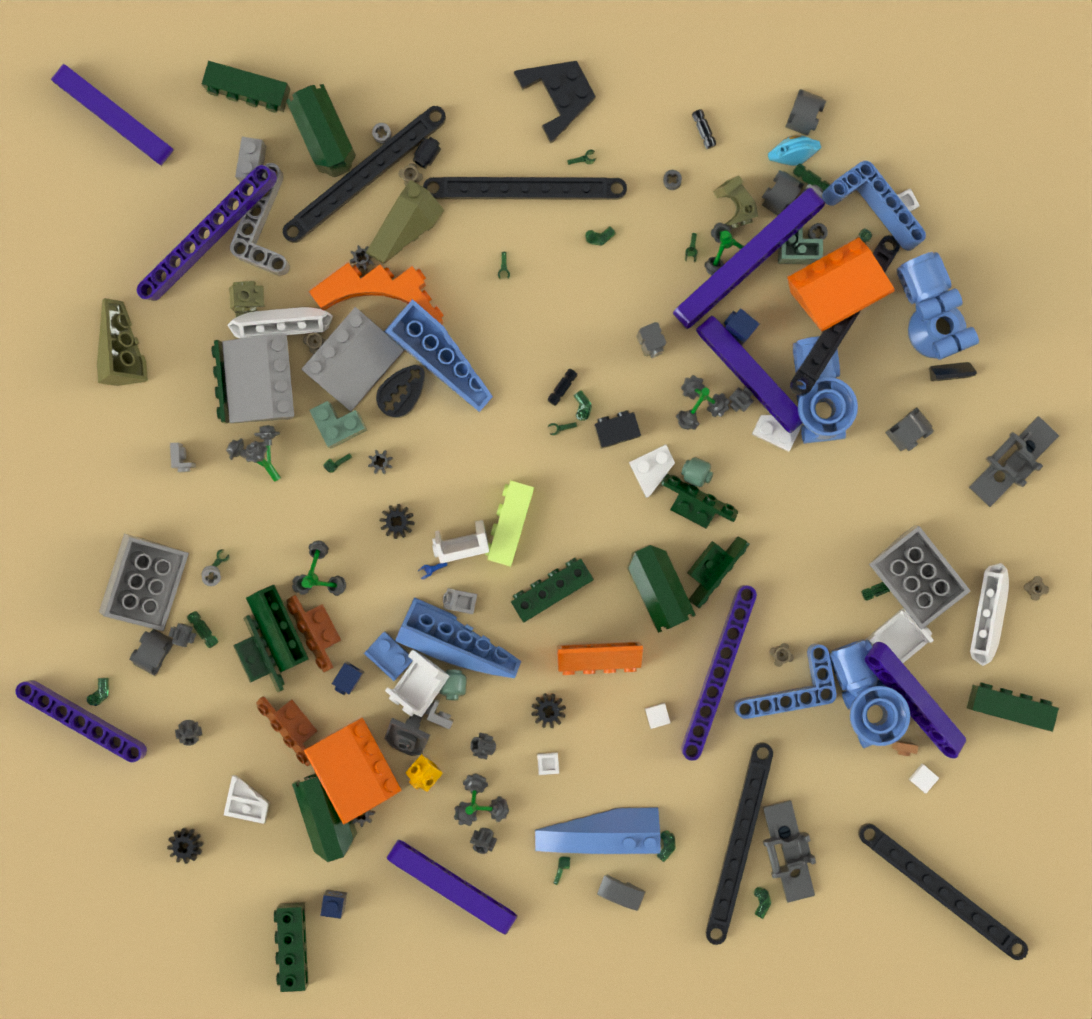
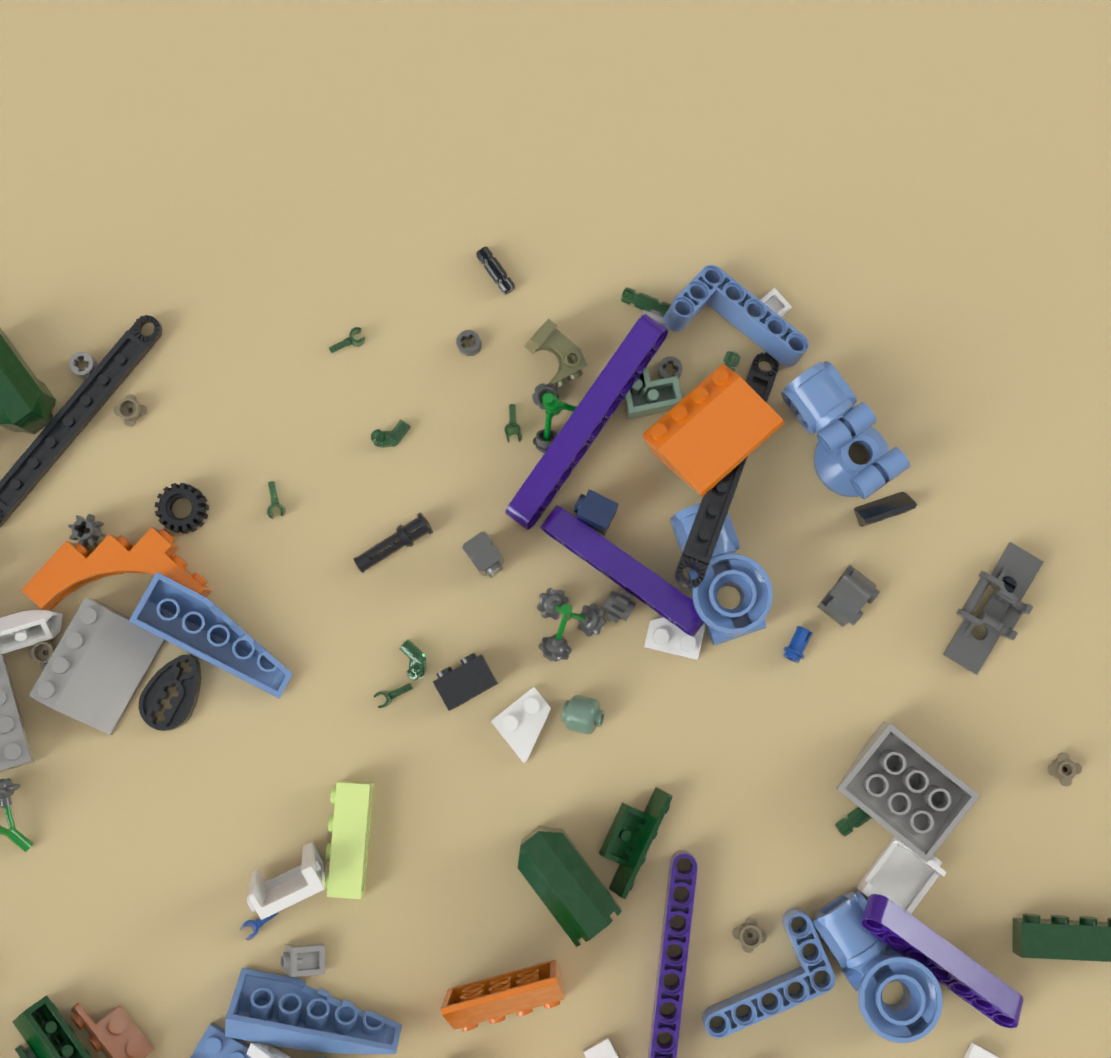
camera: 10 degrees left, 5 degrees down
dark grey plant [292,540,346,596] -> none
sand green brick [309,401,367,449] -> none
clear green hand [323,453,352,473] -> none
olive wedge [366,180,444,264] -> none
dark grey gear [368,450,393,475] -> none
black gear [380,504,415,539] -> none
black brick [413,137,441,169] -> none
black plate [423,177,627,200] -> none
dark green brick [511,558,594,623] -> none
black wing [514,61,596,143] -> none
black axle [548,369,577,406] -> none
dark green bracket [661,474,738,529] -> none
dark grey cylinder [762,170,804,216] -> none
medium azure hat [768,135,821,166] -> none
dark grey cylinder [785,89,826,136] -> none
medium nougat plate [892,741,918,756] -> none
white brick [970,563,1009,666] -> none
none -> black tyre [155,483,209,534]
none -> black pin [354,512,434,573]
none -> blue pin [783,626,813,663]

